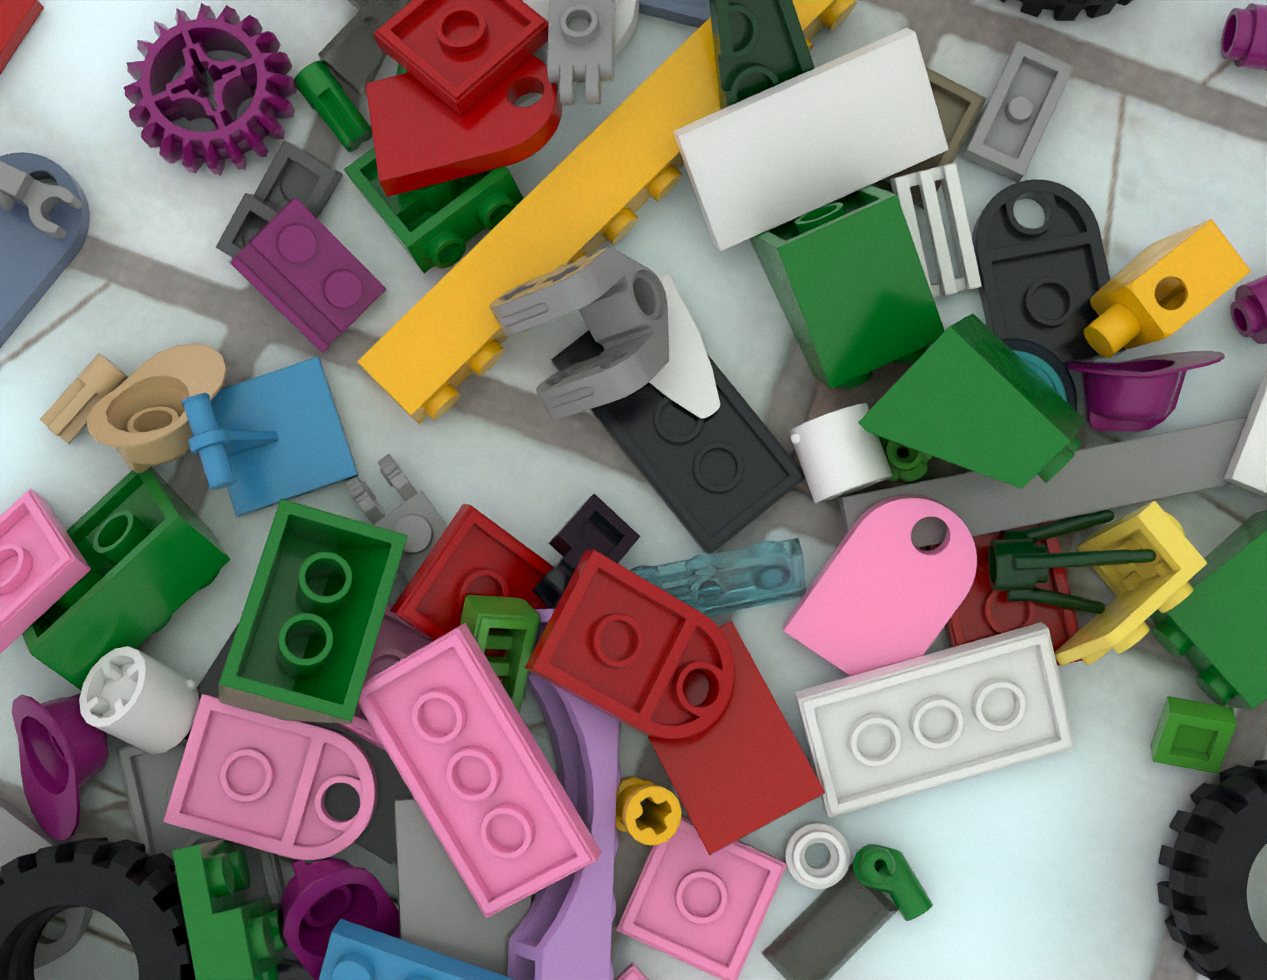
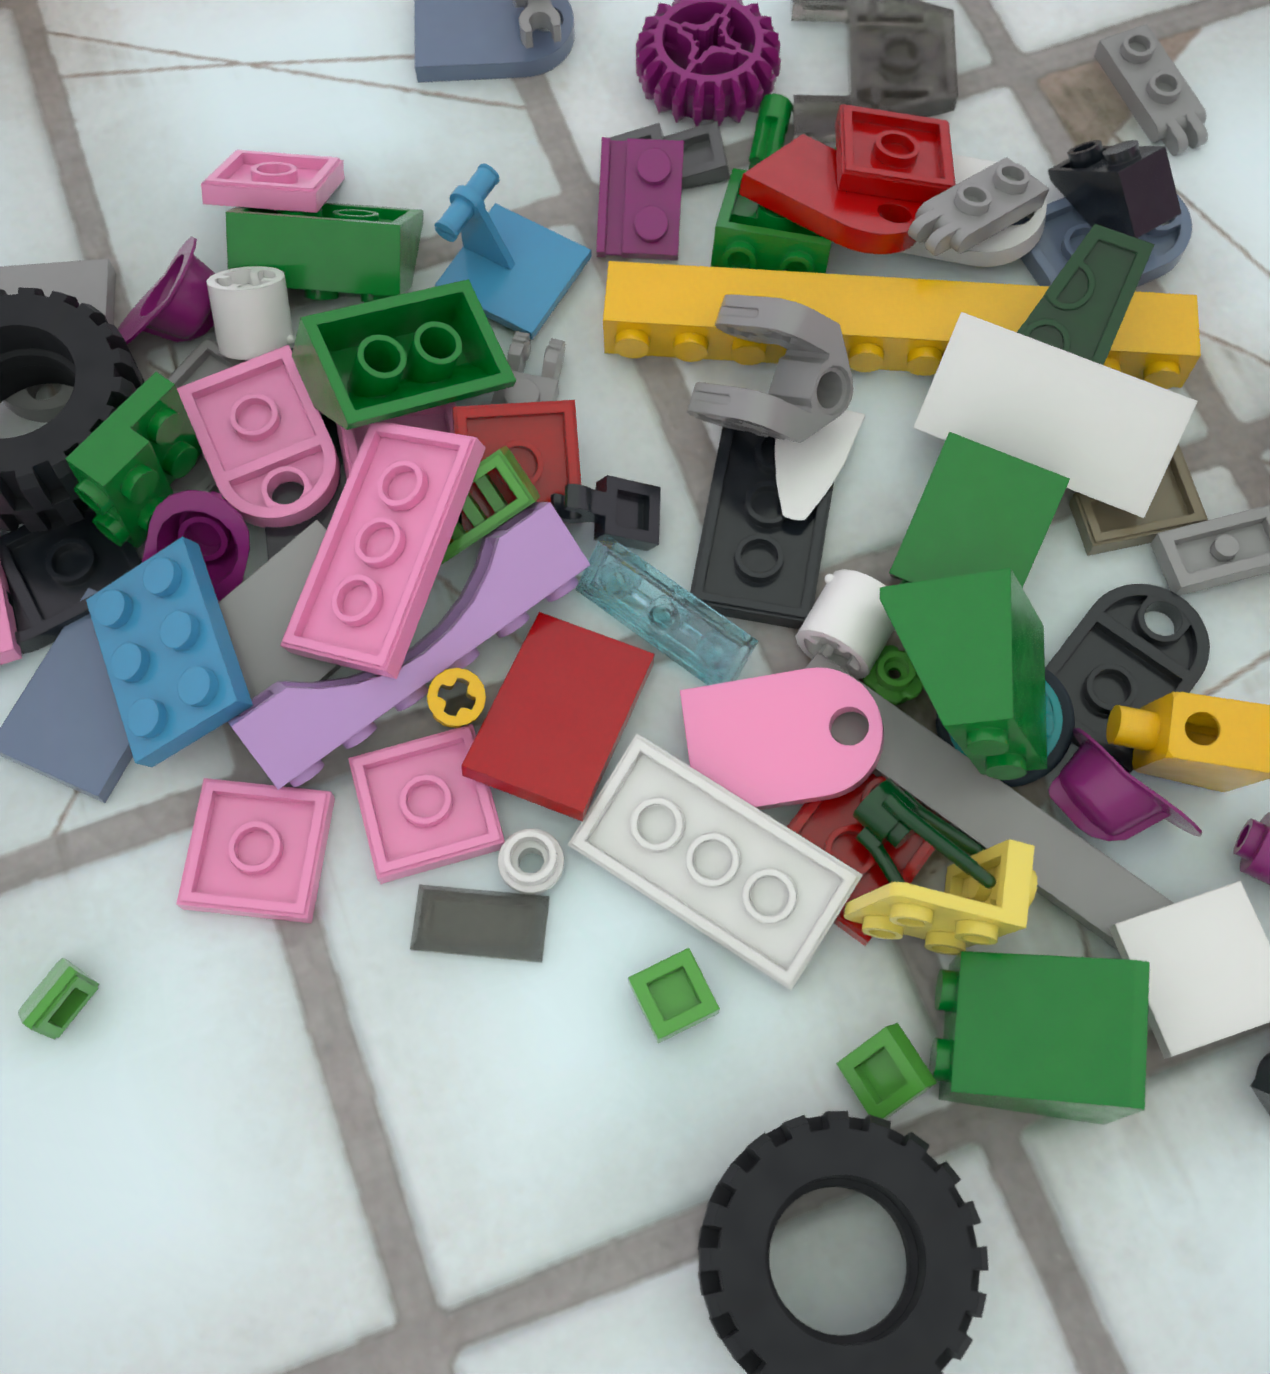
camera: 50 degrees right, 15 degrees down
tan piece [40,353,128,444] -> none
tan piece [86,343,227,473] -> none
red tile [525,549,735,739] -> none
green arm [853,844,933,921] -> none
white tile [890,163,982,298] -> none
none -> bright green plate [628,948,720,1044]

